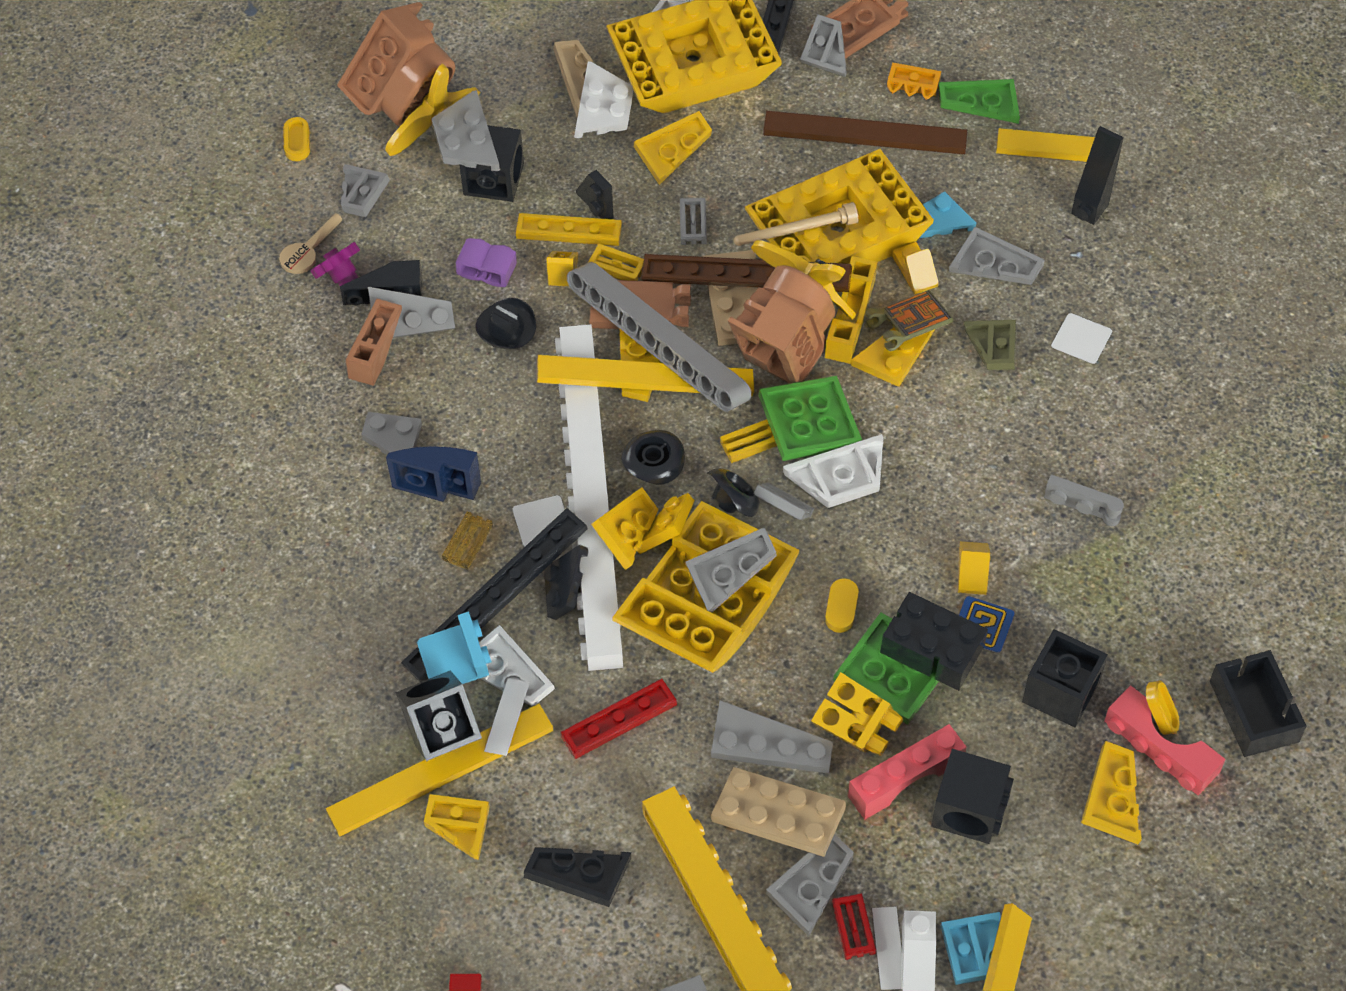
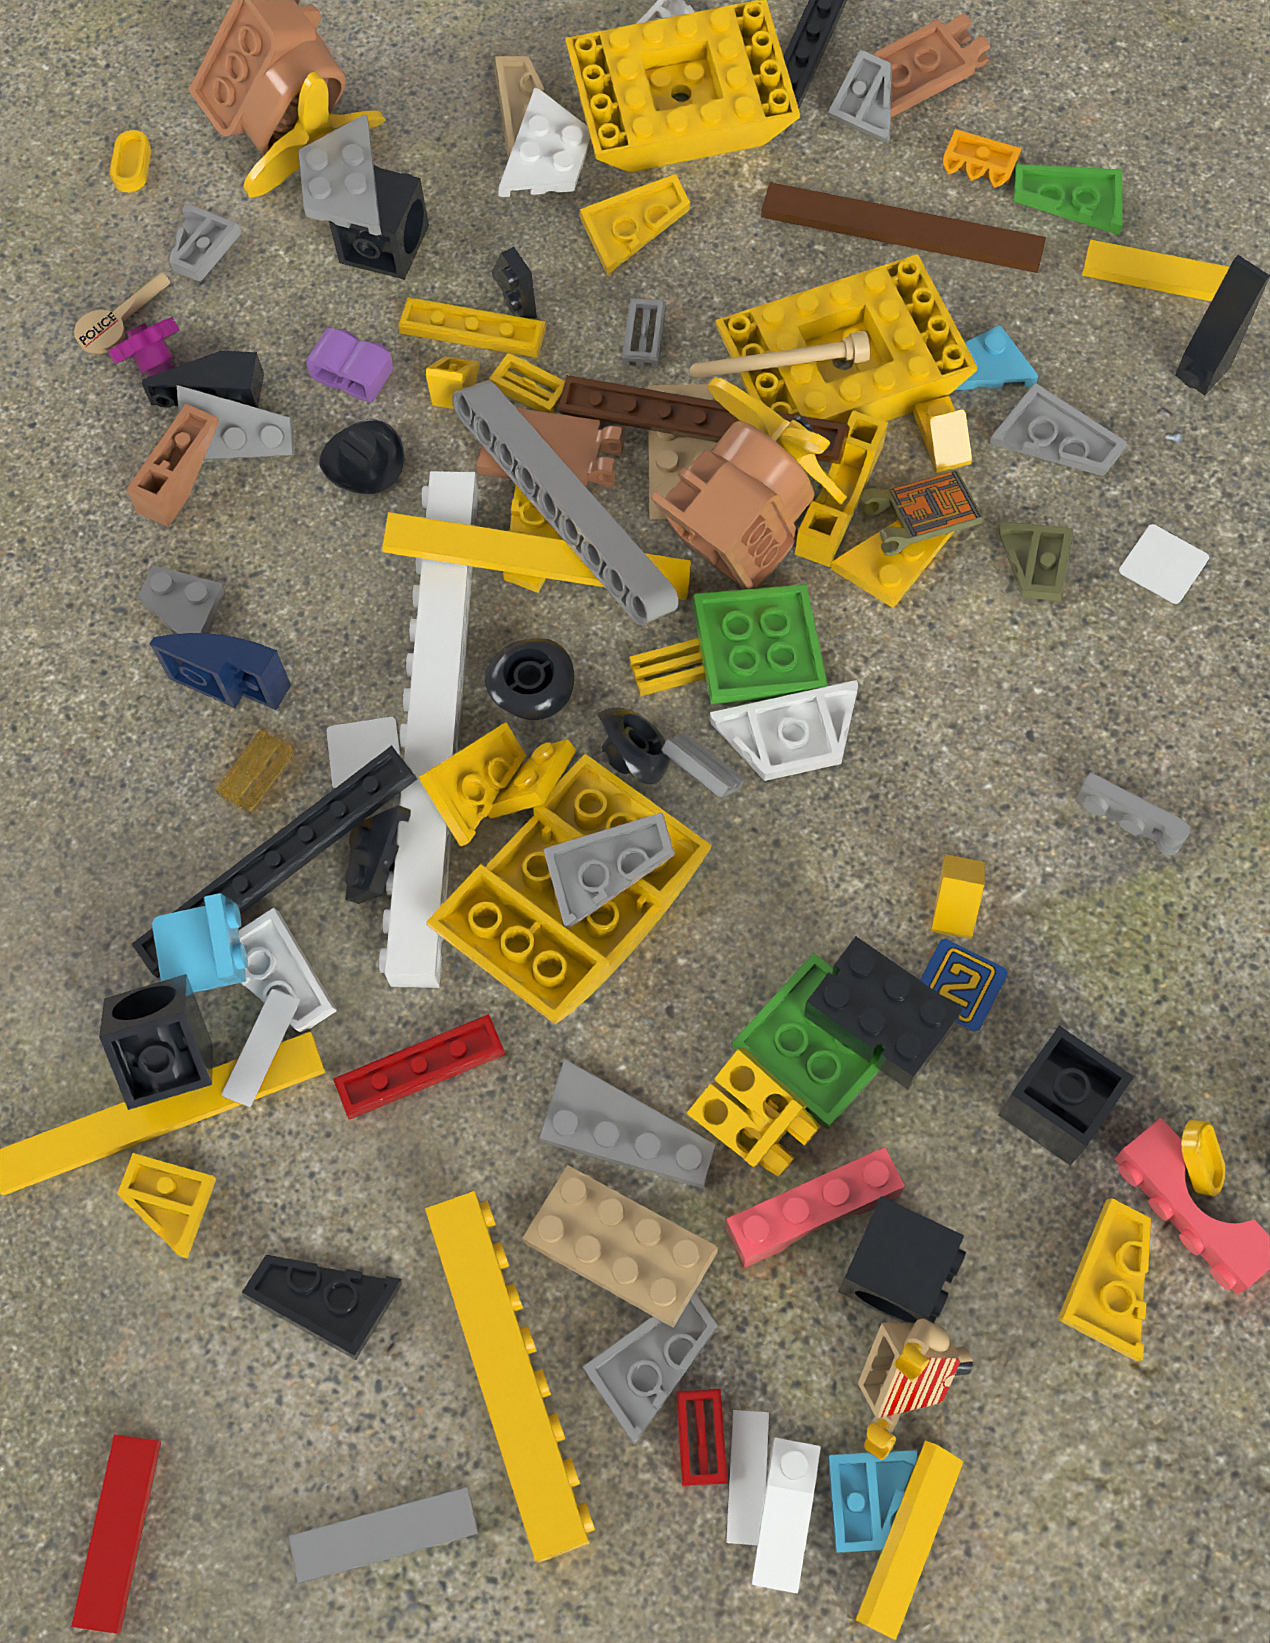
camera: 10 degrees right, 10 degrees up
yellow tile [825,578,859,633] -> none
none -> tan torso [858,1318,973,1460]

